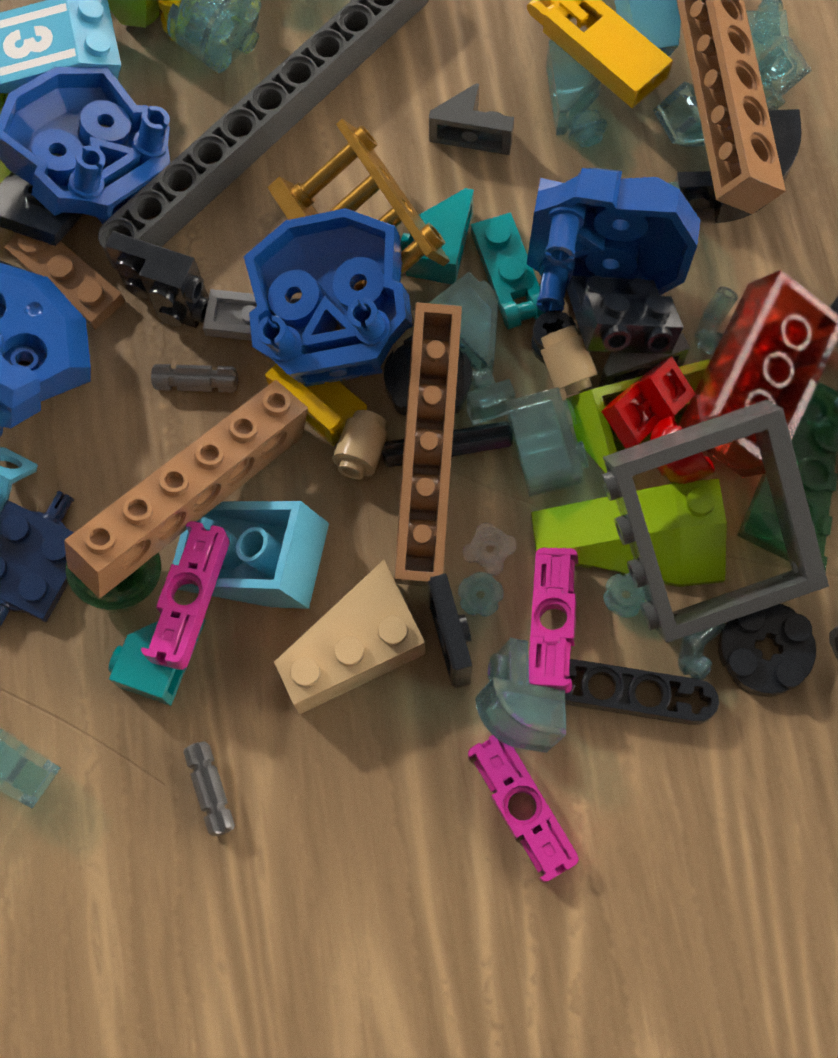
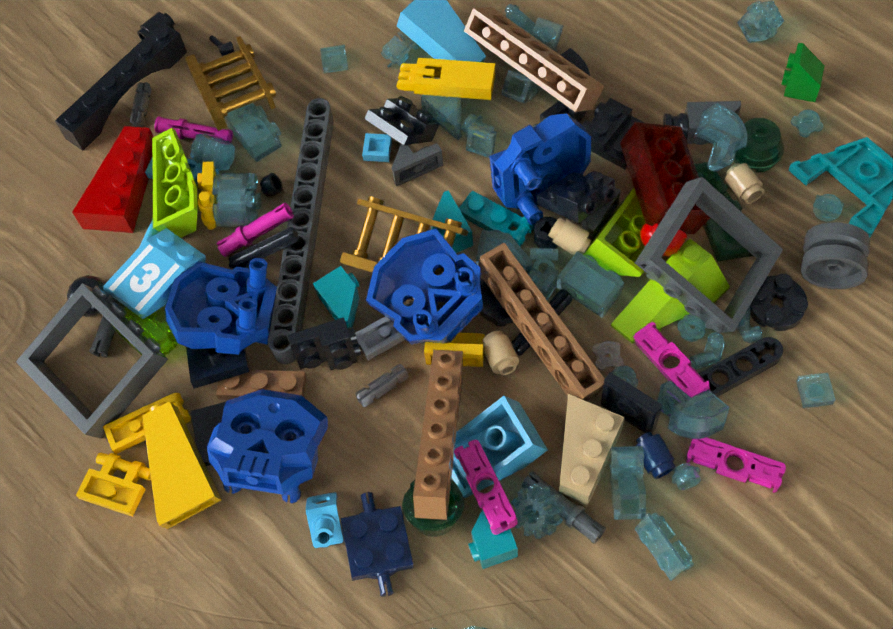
camera: 35 degrees left, 10 degrees down
flat silver axle [183,741,235,836] -> none
red slope [601,356,695,449] -> none
clear light blue arm [694,286,738,354] -> none
none -> dark pink pin [217,202,294,257]
none -> black axle [228,227,299,269]
none -> black hinge [260,173,283,196]
none -> teal slope [313,266,360,328]
none -> medium azure plate [362,133,392,162]
none -> black plate [364,96,440,145]
none -> clear light blue tile [466,123,497,158]
none -> clear light blue gear [511,484,565,539]
none -> dark grey pin [521,471,606,544]
none -> clear light blue tile [530,248,558,274]
none -> black plate [582,98,654,170]
none -> clear light blue brick [610,446,646,520]
none -> dark blue brick [633,432,676,479]
none -> clear light blue hinge [635,512,694,581]
none -> clear light blue plate [672,463,701,490]
none -> clear light blue arm [690,332,725,370]
none -> clear light blue plate [796,373,836,408]

